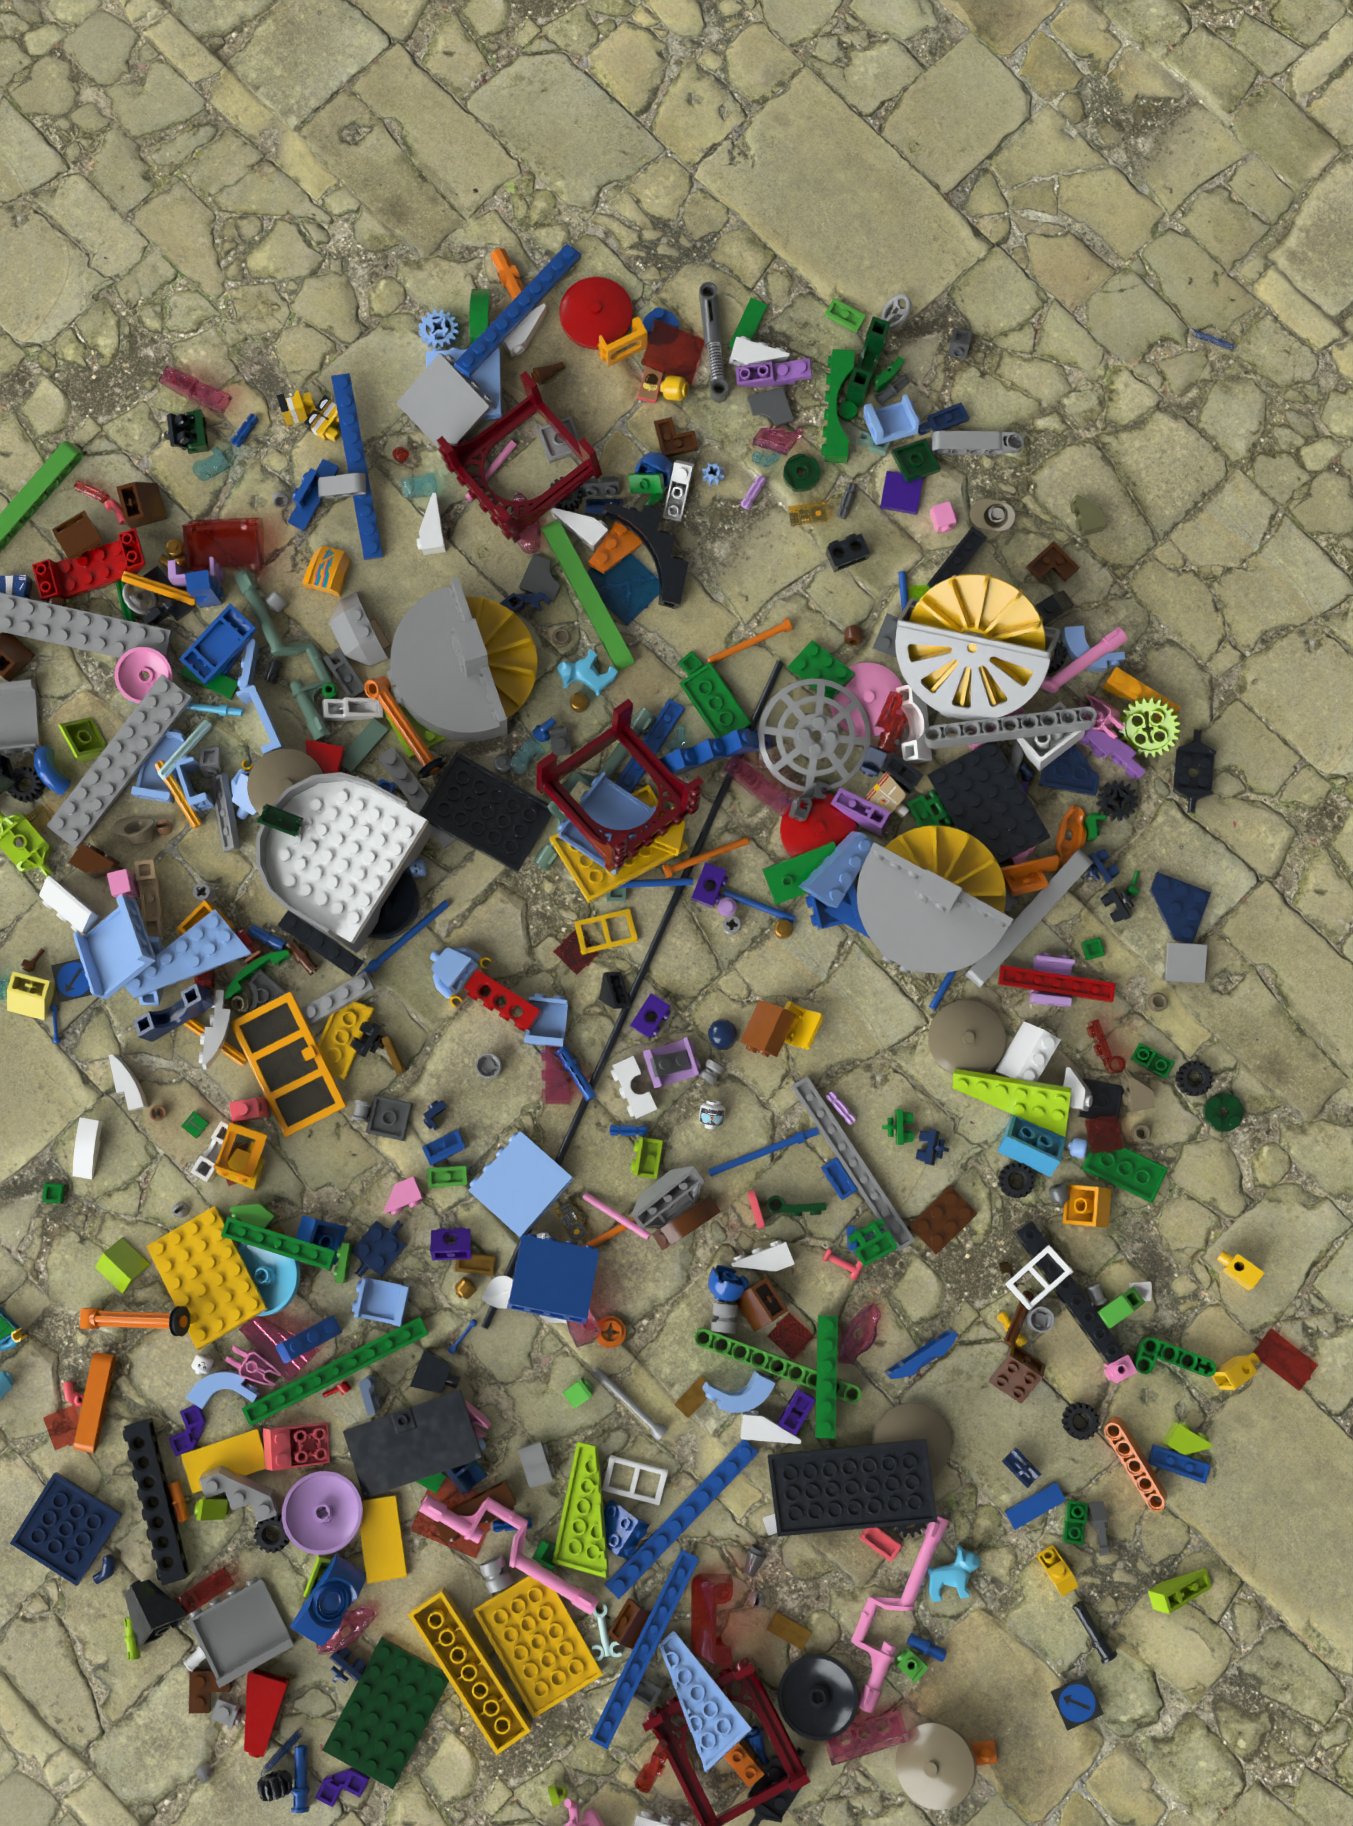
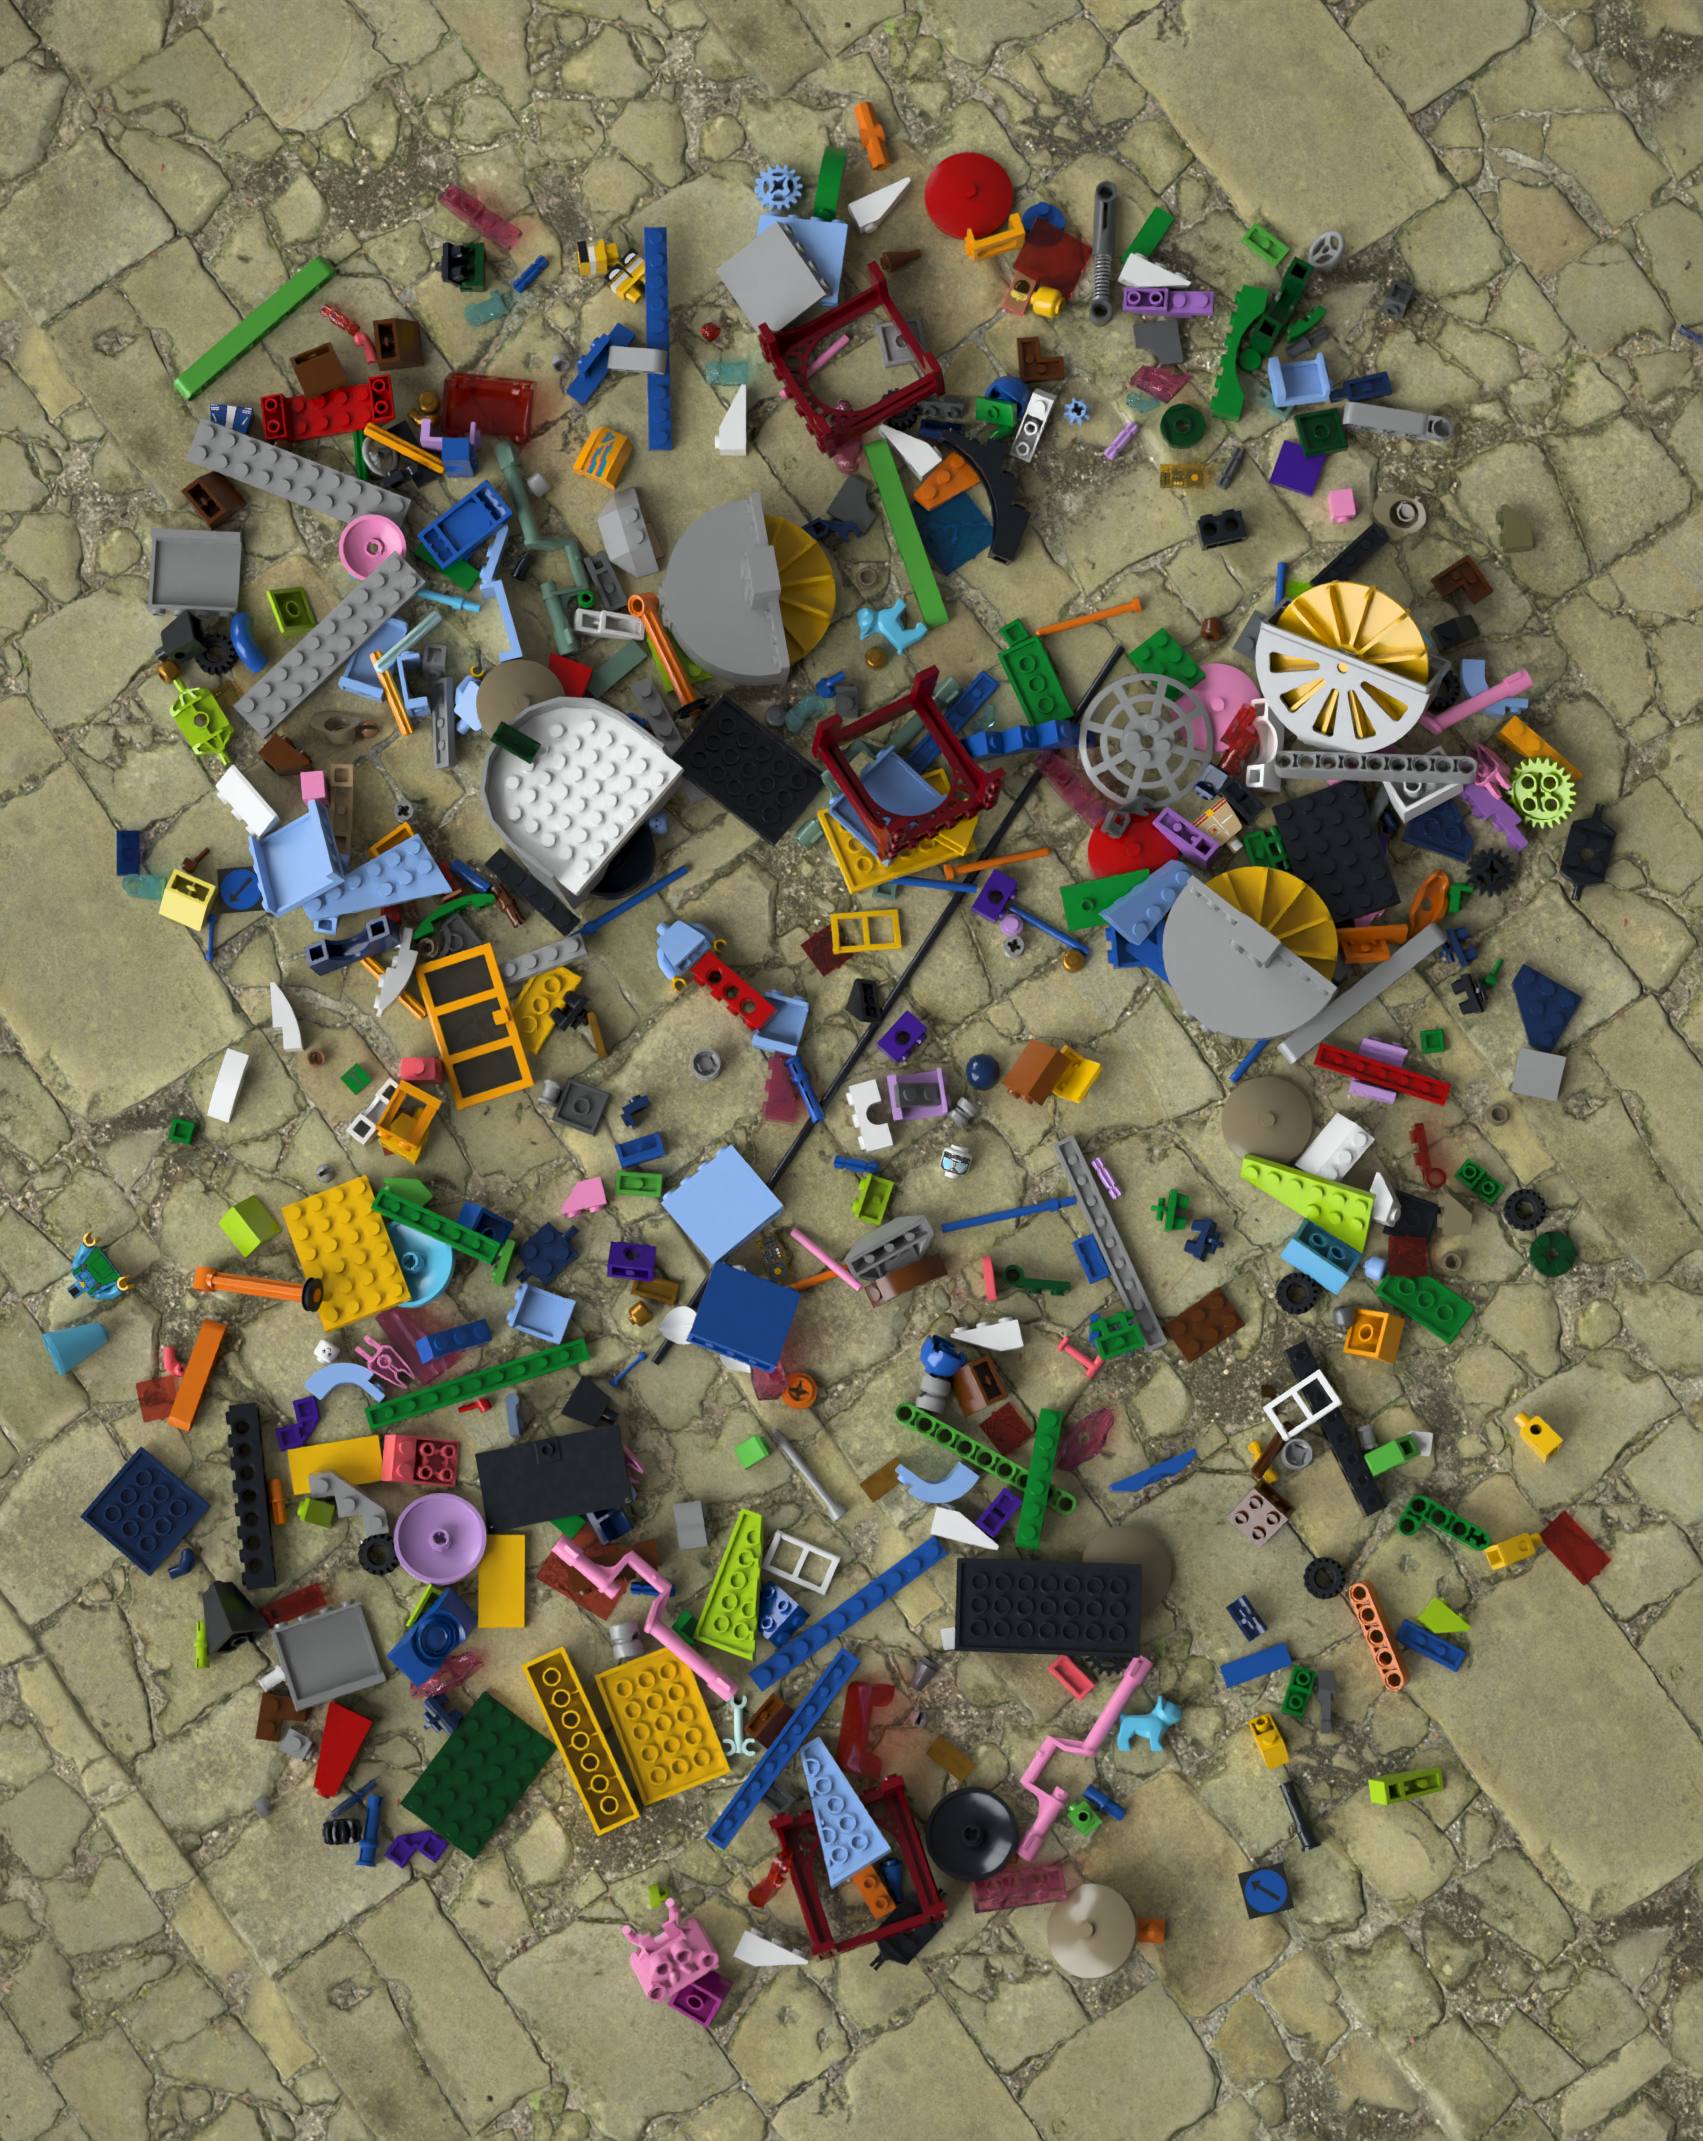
camera: 10 degrees right, 0 degrees up
blue plate [454,244,581,377] -> none
bright pink brick [1103,1353,1138,1383] -> none

